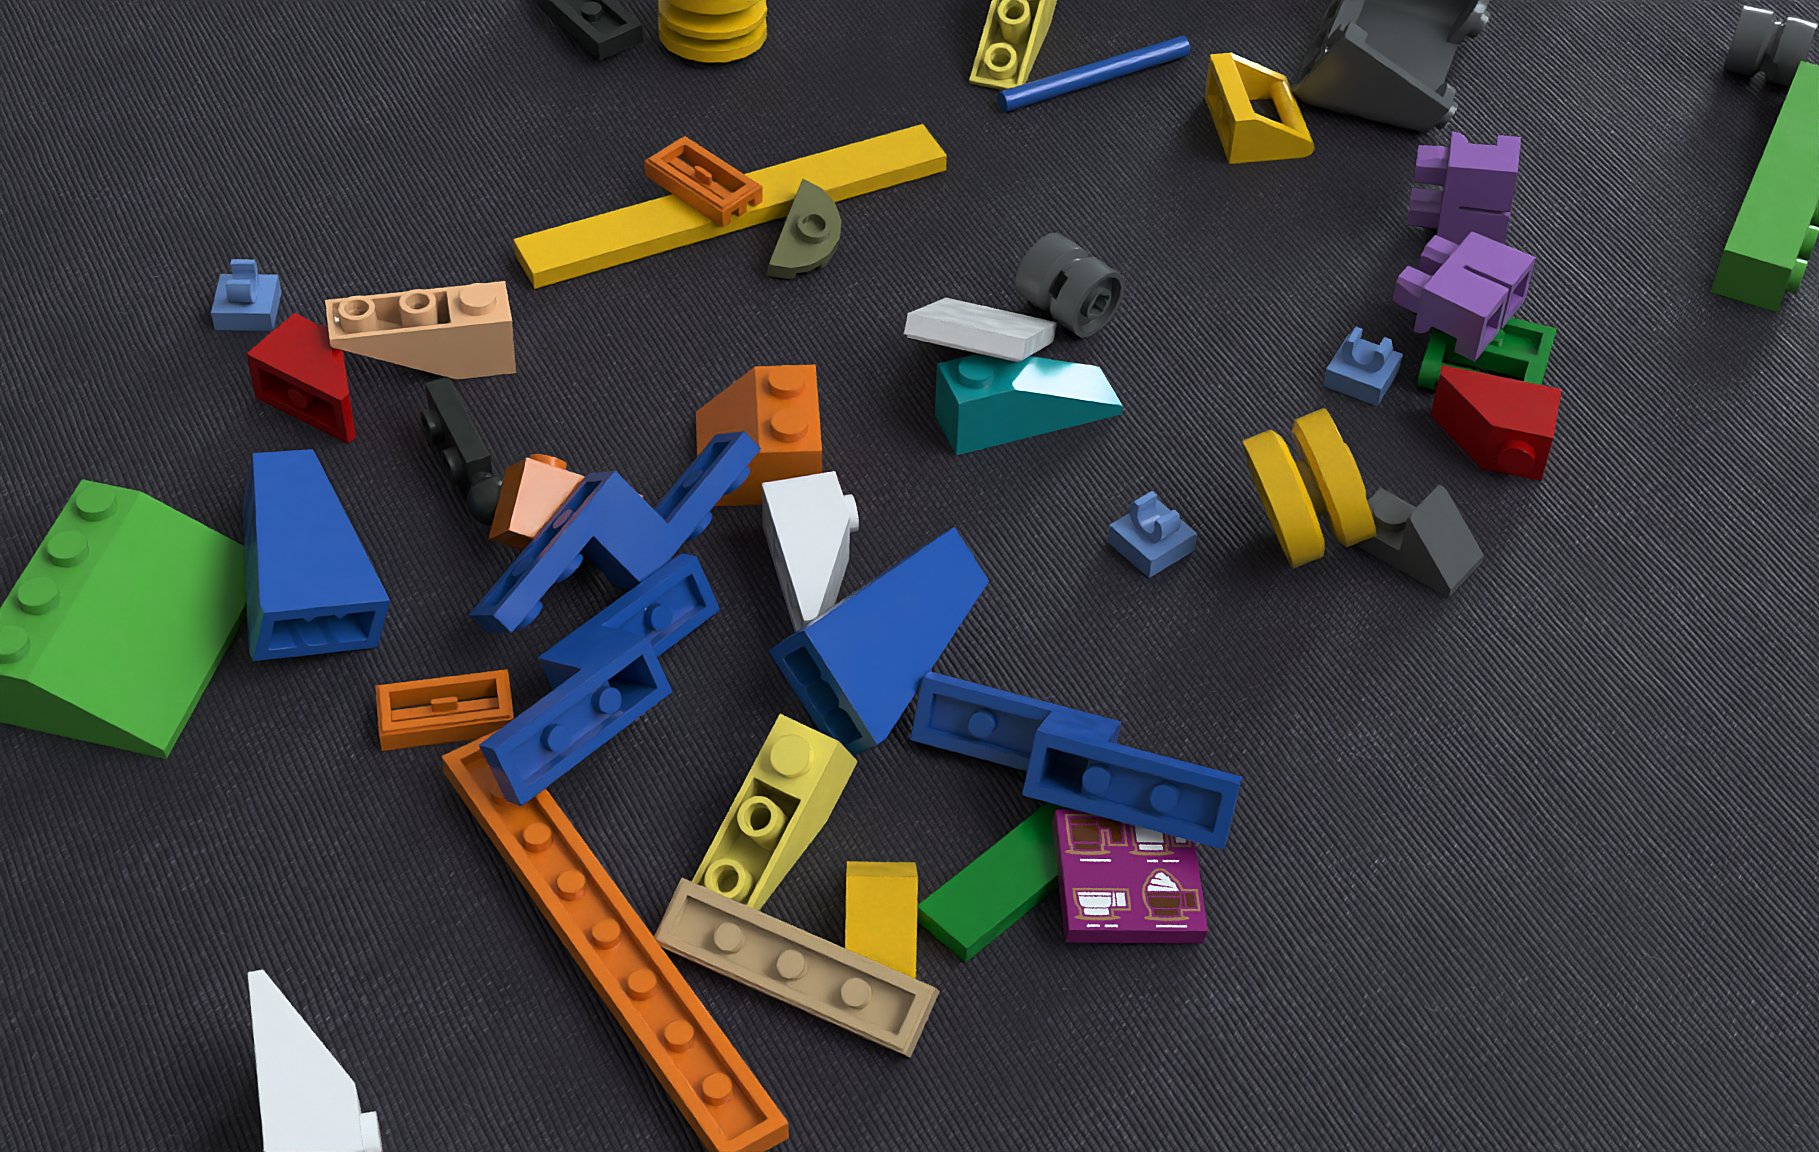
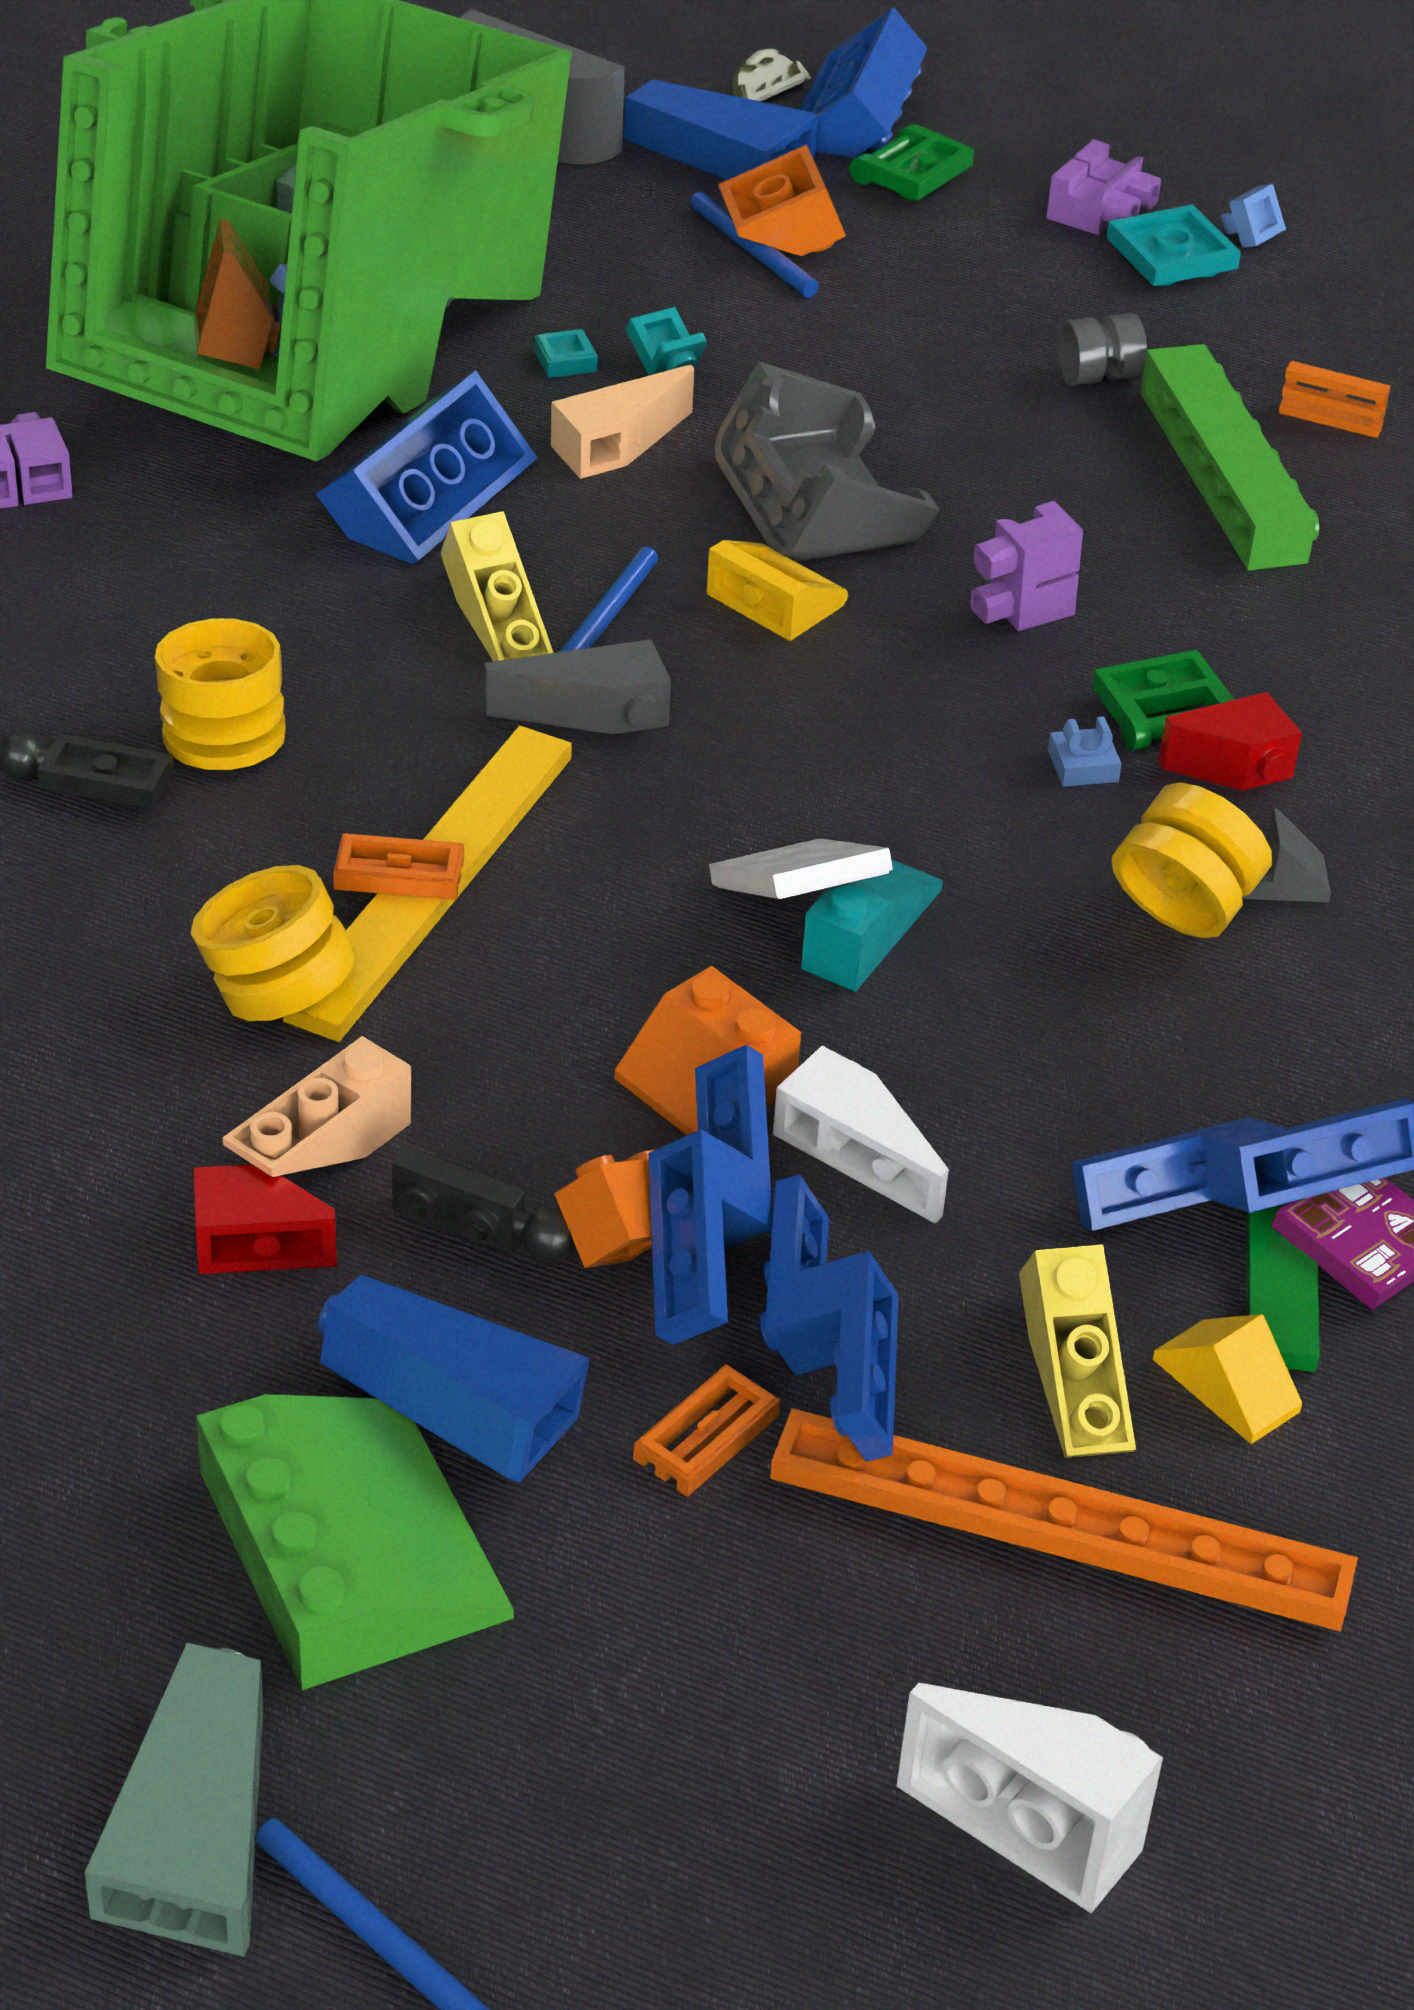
camera: 40 degrees left, 5 degrees down
medium blue tile [211,259,281,331] -> none
tan tile [654,878,940,1058] -> none
olive plate [766,179,842,279] -> none
blue slope [768,527,989,756] -> none
dark grey wheel [1015,232,1125,338] -> none
medium blue tile [1107,491,1197,578] -> none
medium lavender hips [1392,231,1536,362] -> none
none -> yellow wheel [191,865,356,1021]
none -> dark grey slope [483,639,671,734]

